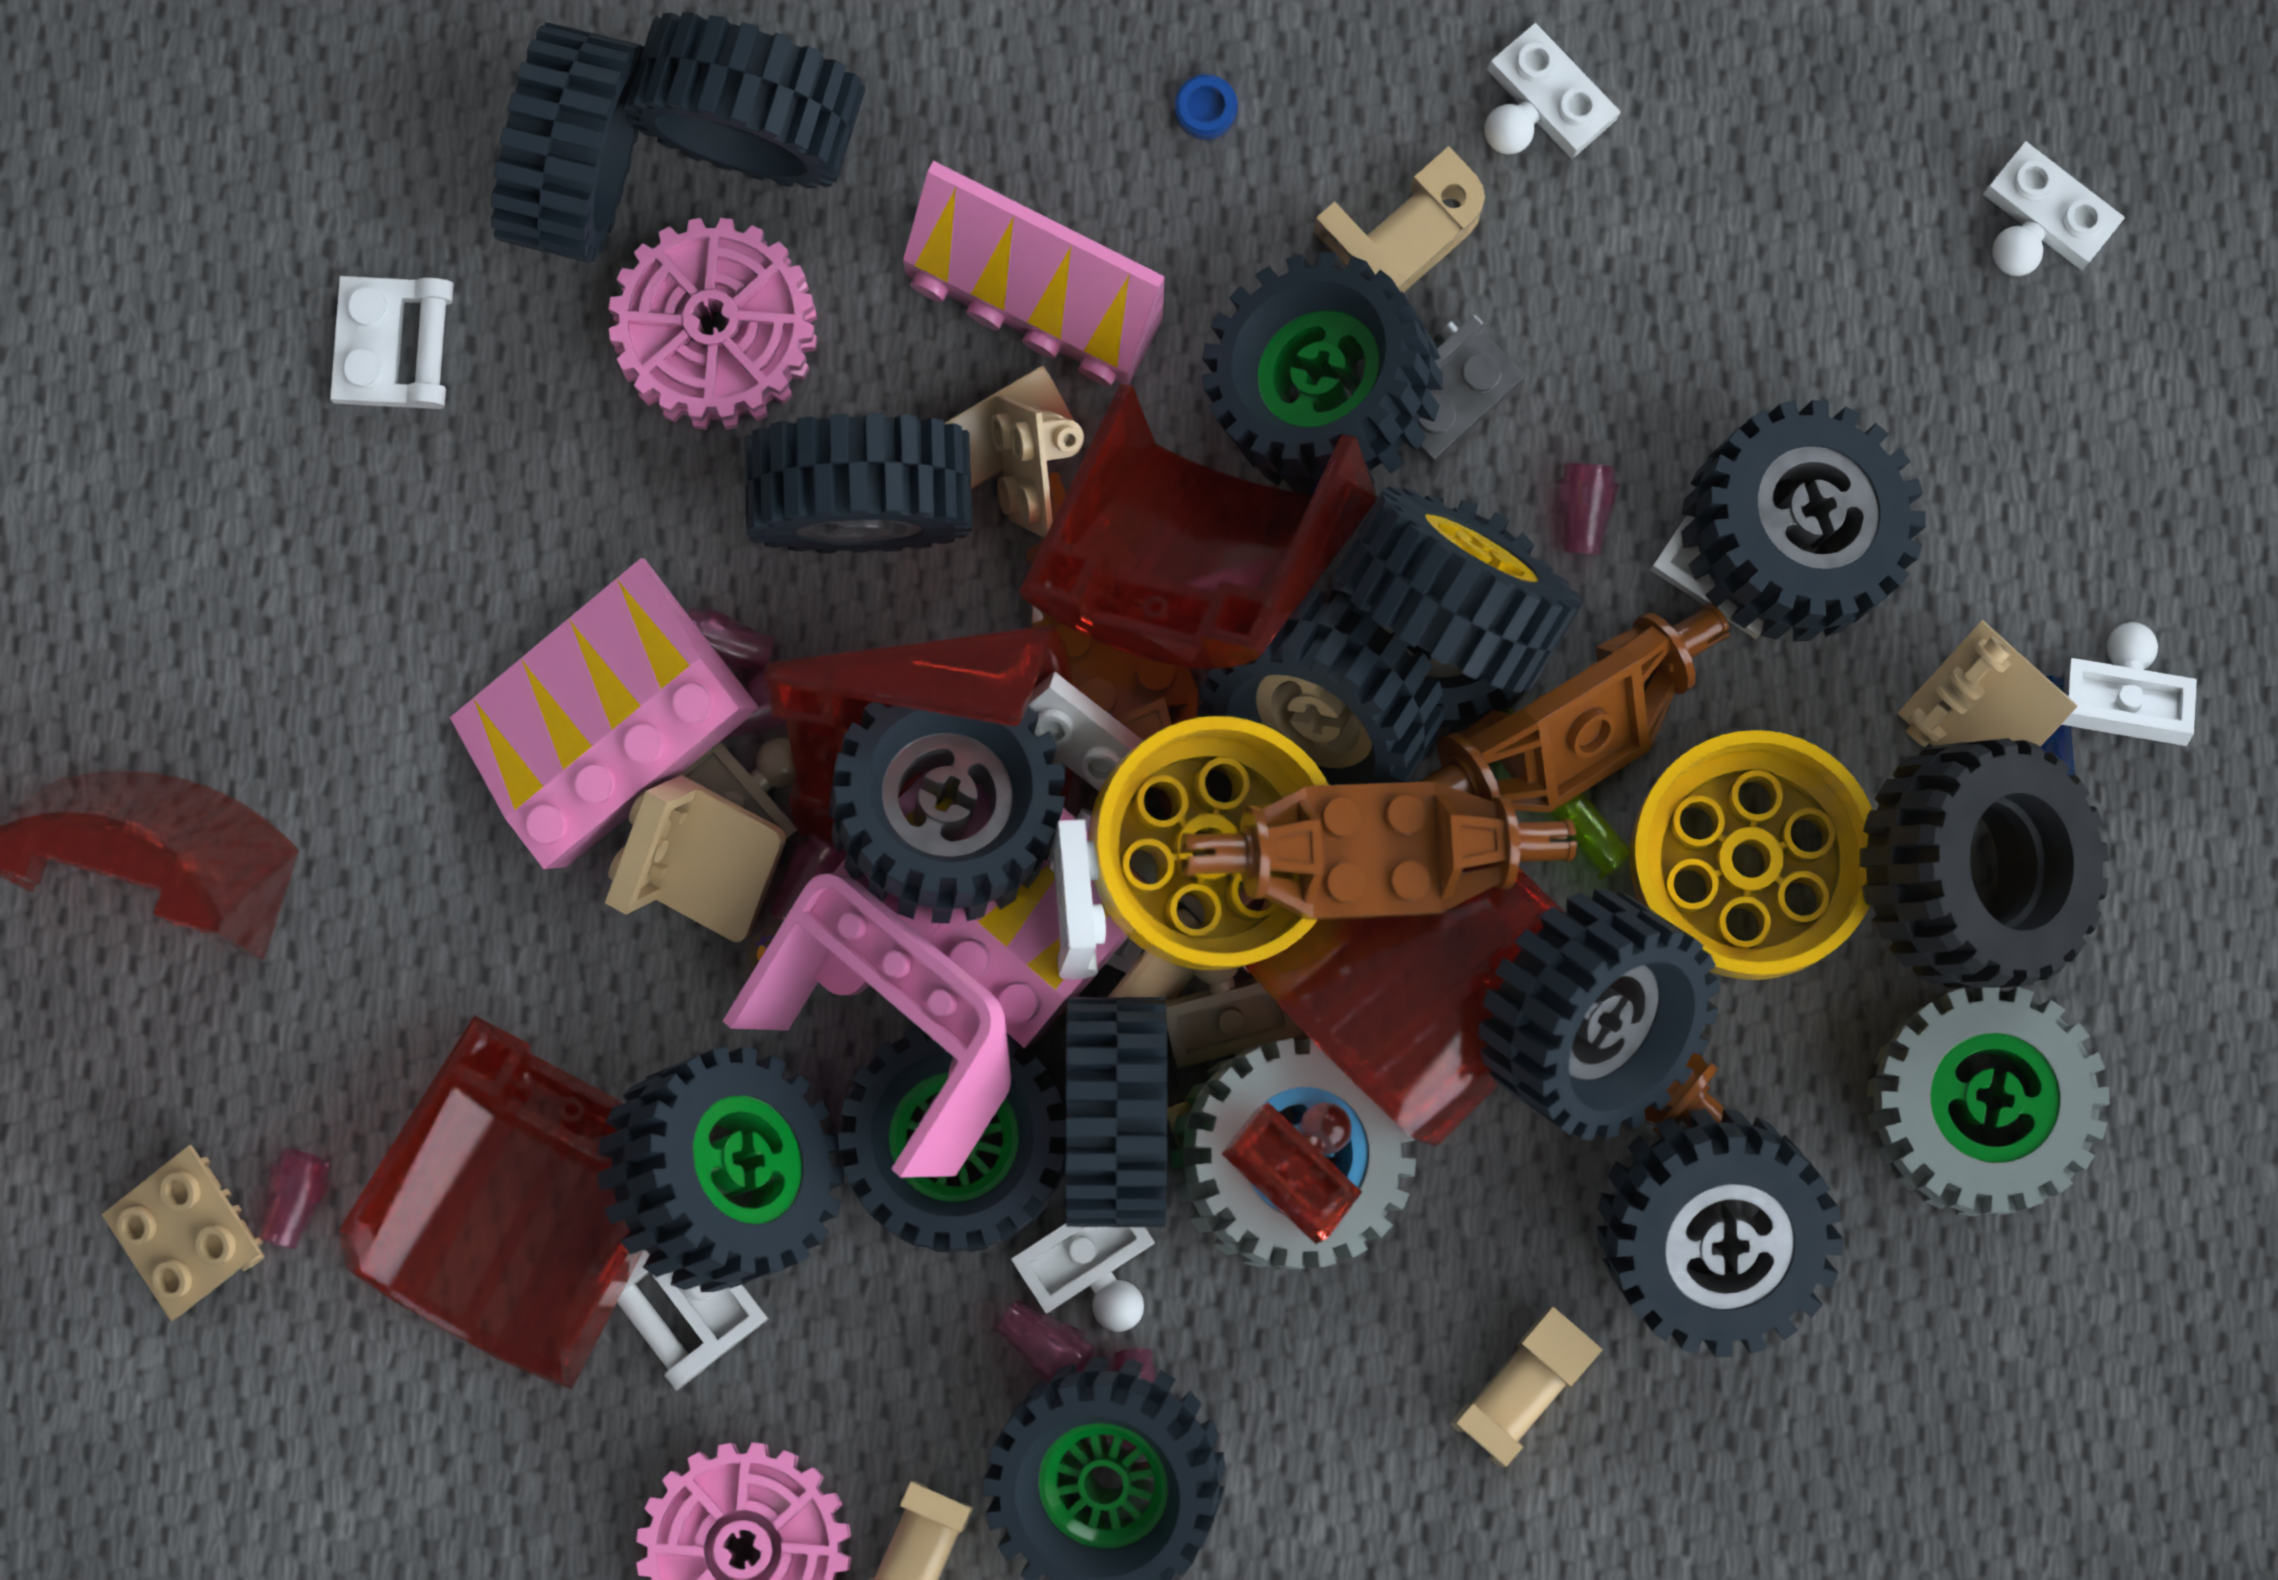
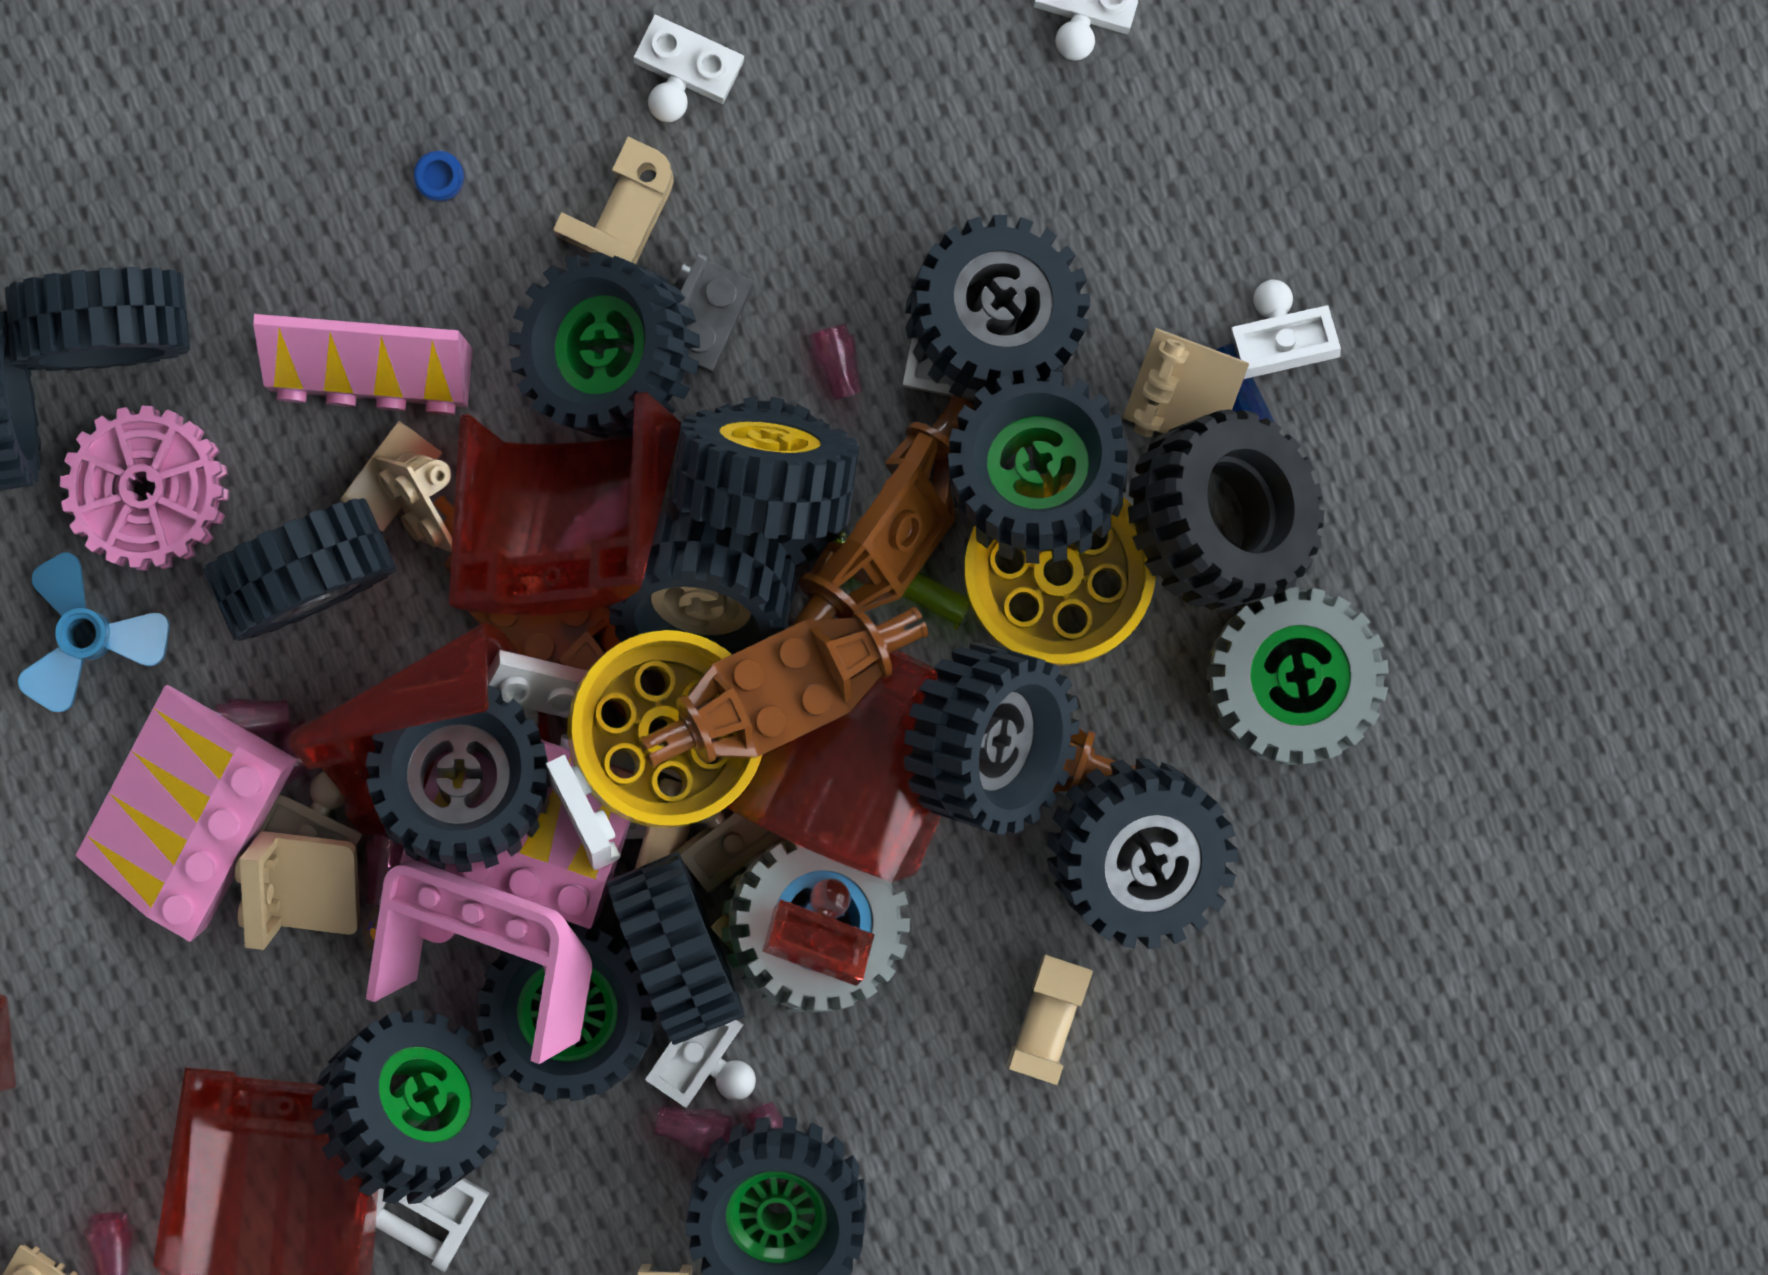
camera: 25 degrees left, 5 degrees up
none -> dark azure piece [18,552,170,712]
none -> black wheel [948,370,1128,564]

